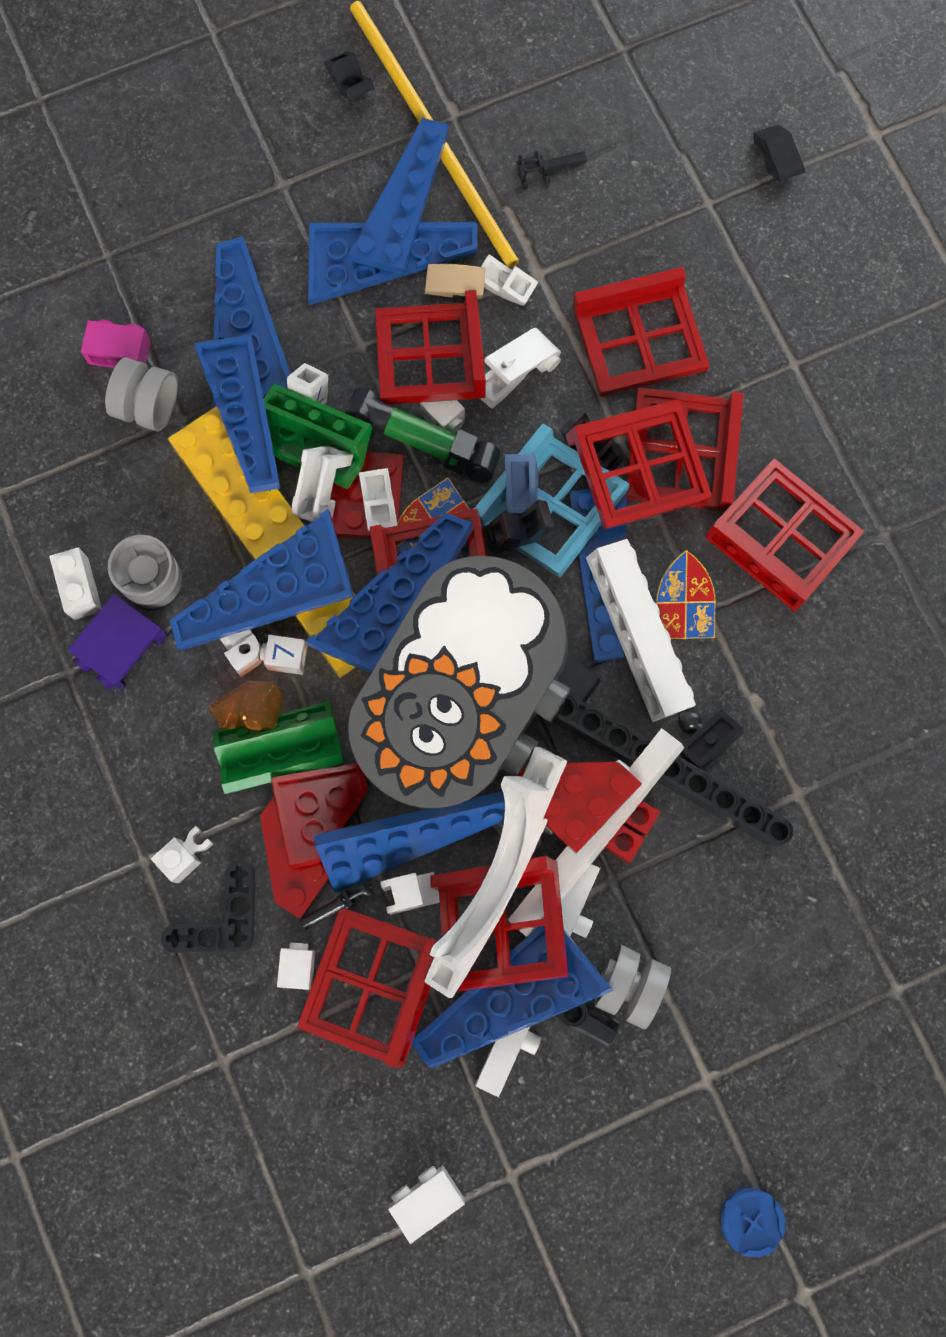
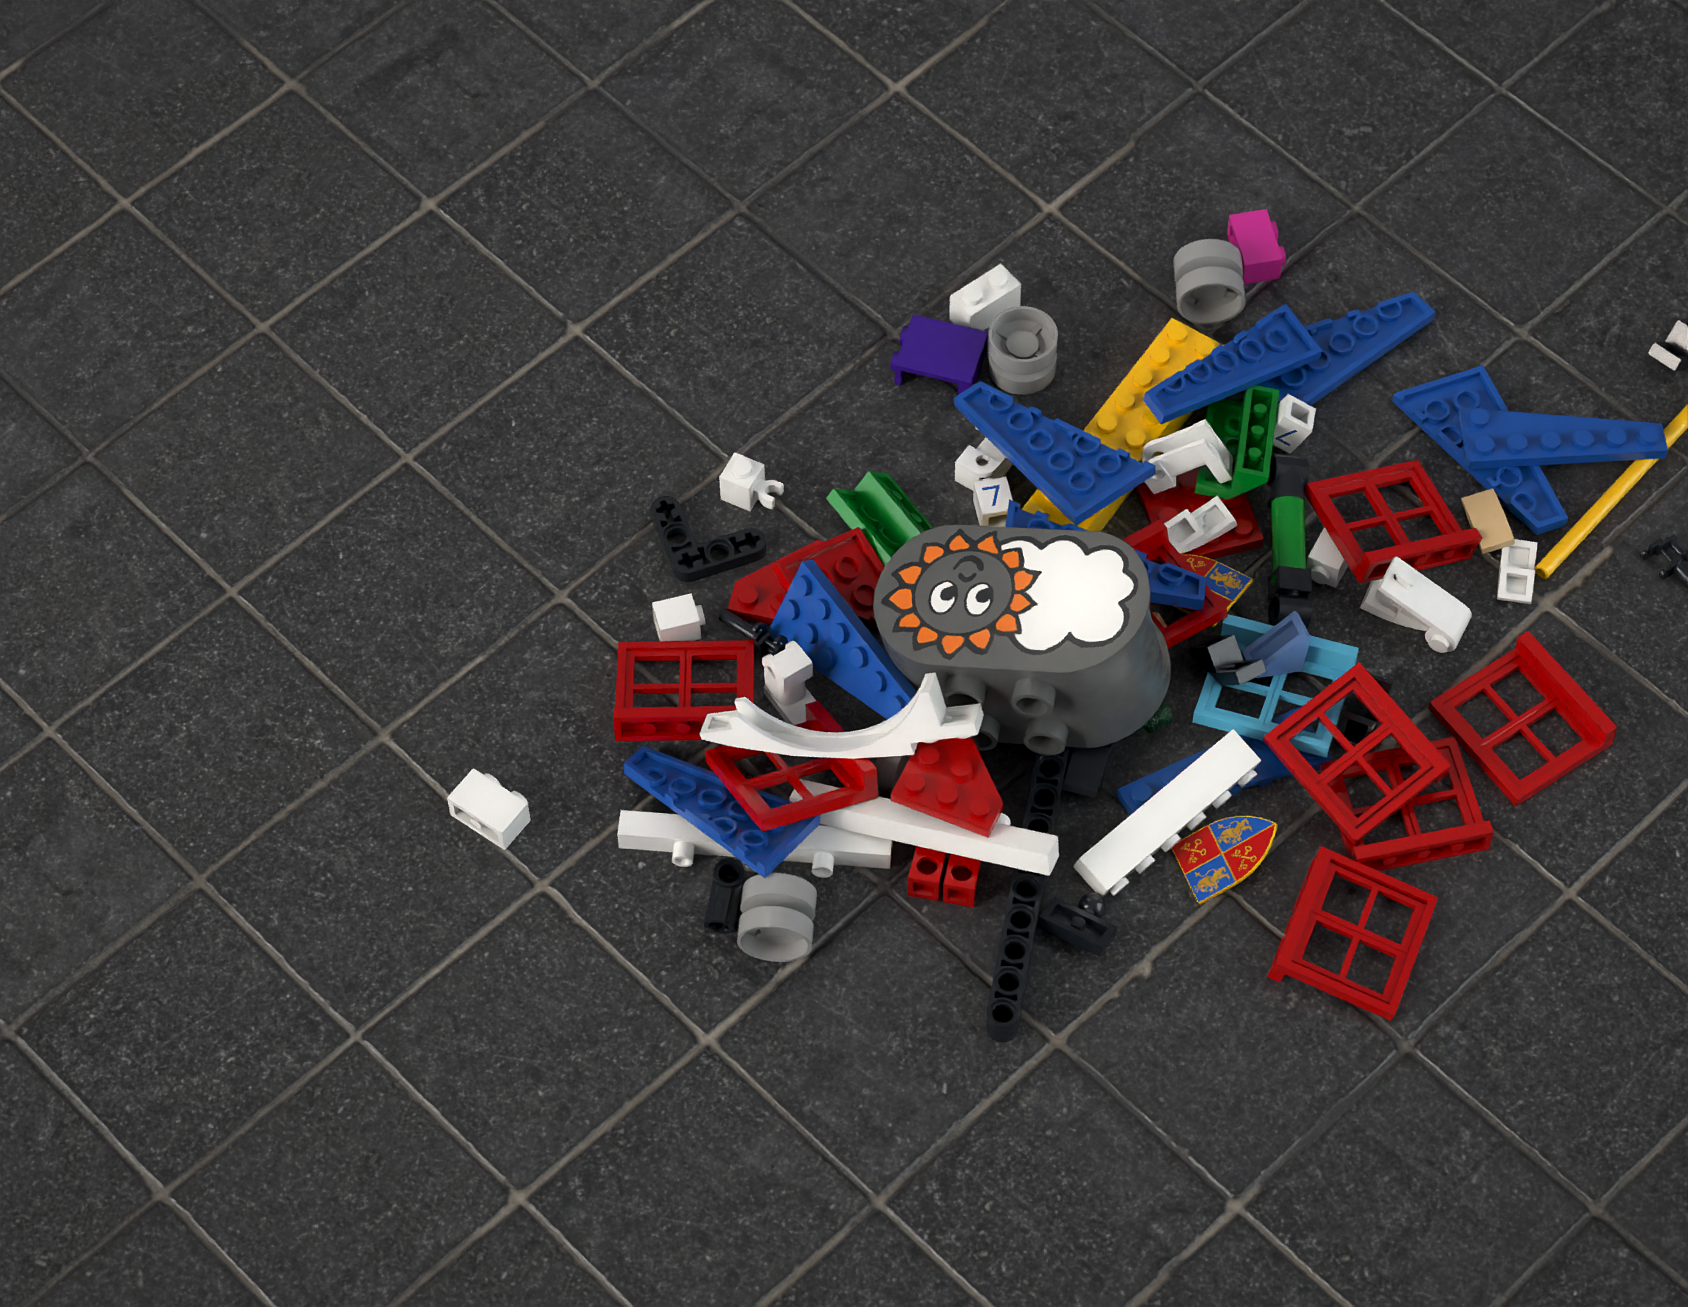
camera: 75 degrees right, 20 degrees down
clear orange slope [209,681,285,730] -> none
blue tile [720,1188,785,1258] -> none

